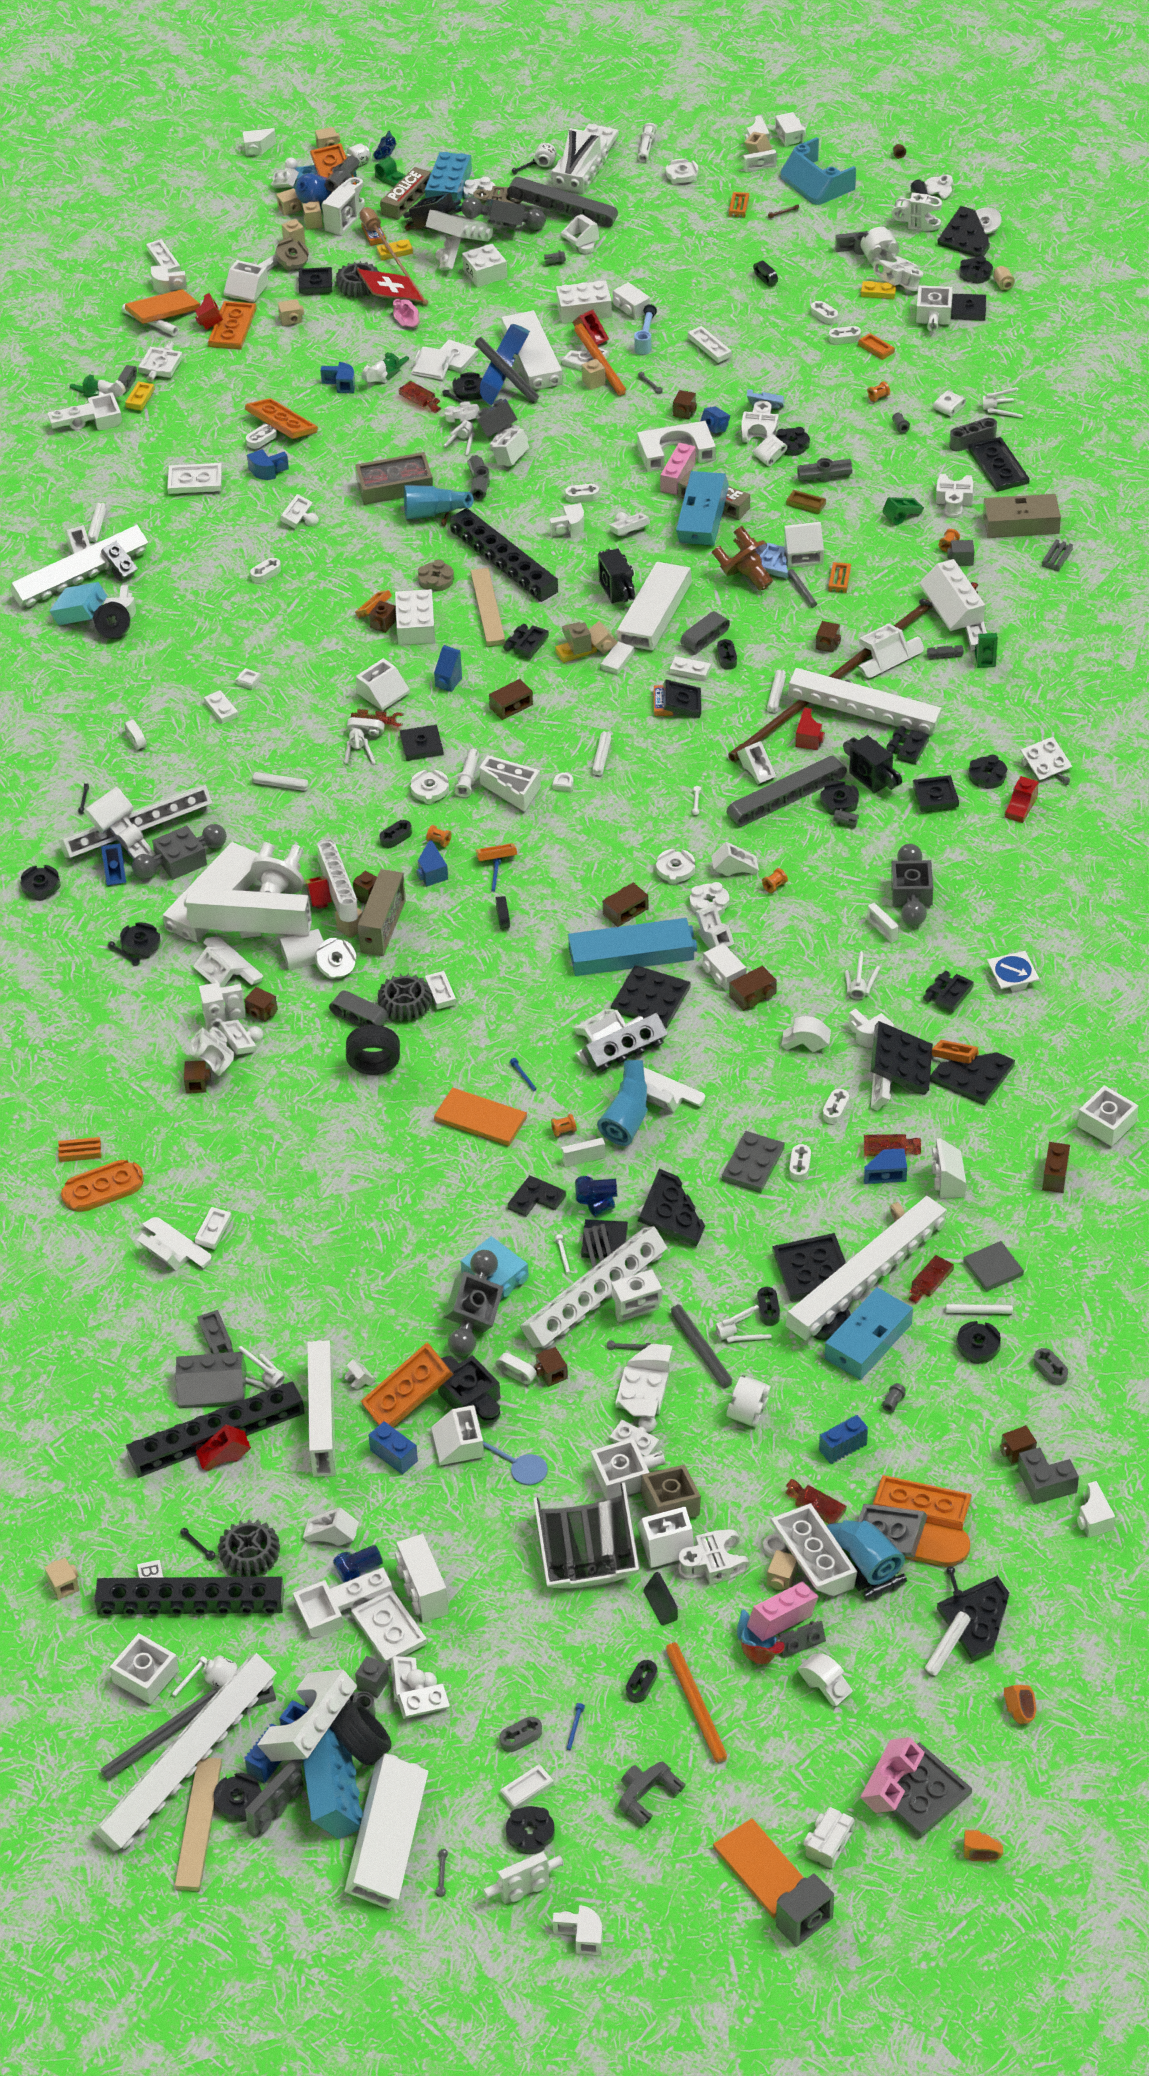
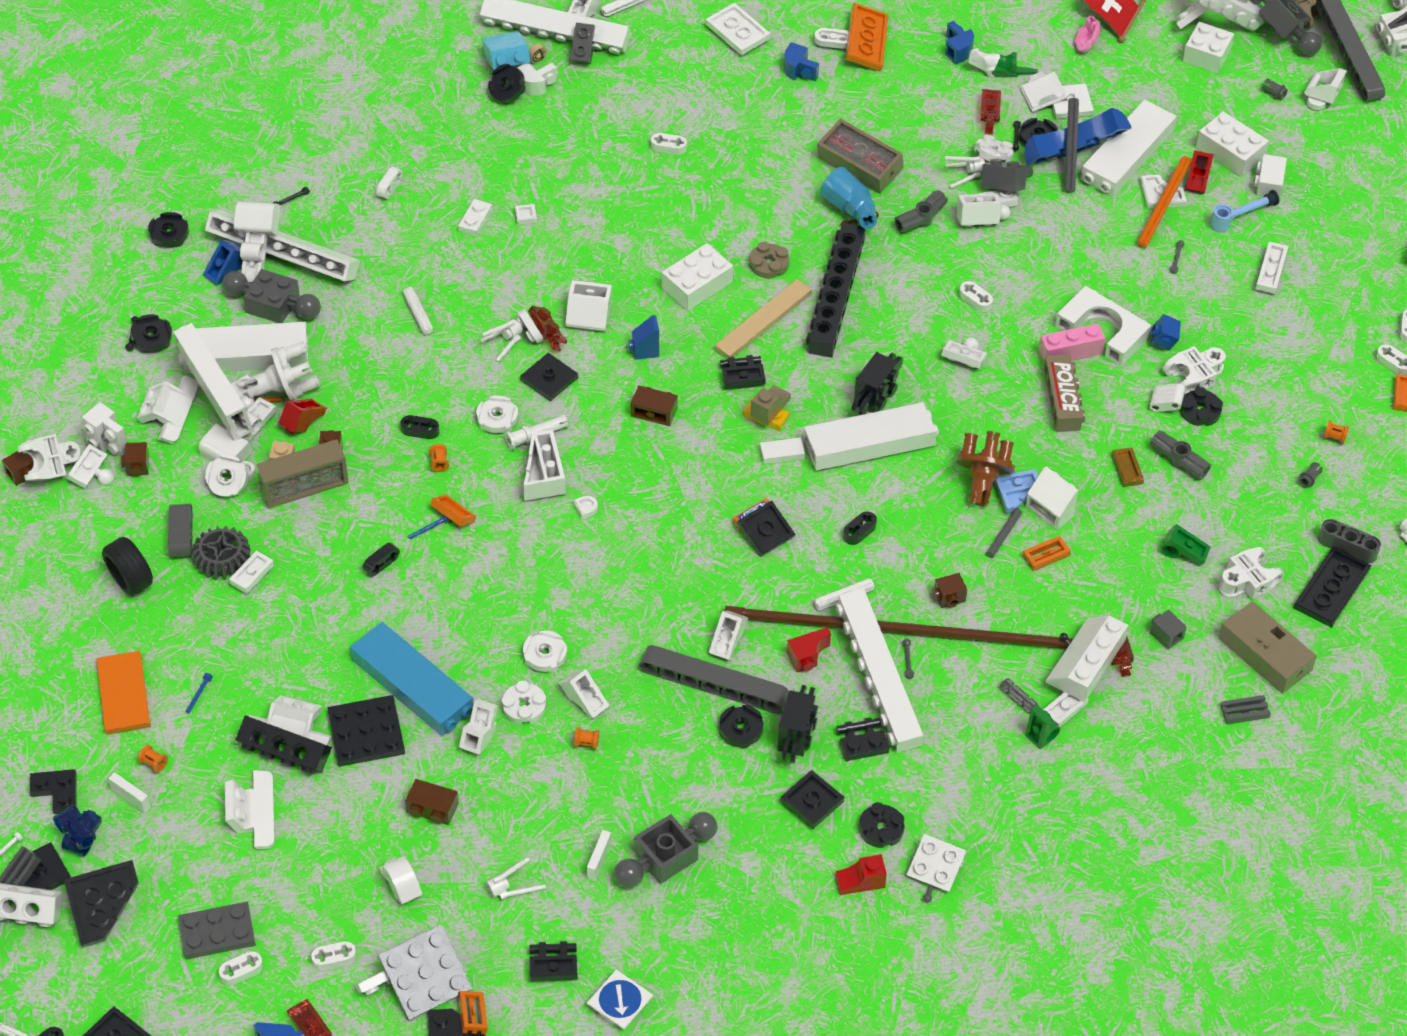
camera: 50 degrees right, 5 degrees up
white plate [280,494,319,528] -> none
white beam [317,839,358,922] -> none
orange tile [355,590,392,618] -> none
reddish brown brick [369,601,396,633] -> none
blue slope [416,841,448,887] -> none
brick [549,503,584,538] -> none
tan brick [582,359,606,390] -> none
tan brick [589,621,618,654] -> none
white axle [592,731,611,776] -> none
dark azure piece [597,1060,648,1146] -> none
reddish brown brick [602,882,649,927] -> none
white plate [670,656,711,681] -> none
reddish brown brick [673,390,697,419] -> none
dark azure brick [676,471,729,545] -> none
dark grey beam [680,611,730,653] -> none
white hinge [692,786,701,816] -> none
white brick [702,943,746,991] -> none
light blue wing [747,389,785,409] -> none
dark grey pin [833,809,859,827] -> none
white brick [849,1009,895,1048] -> none
white plate [859,624,924,678] -> none
white piece [933,390,966,417] -> none
orange bush [938,529,960,552] -> none

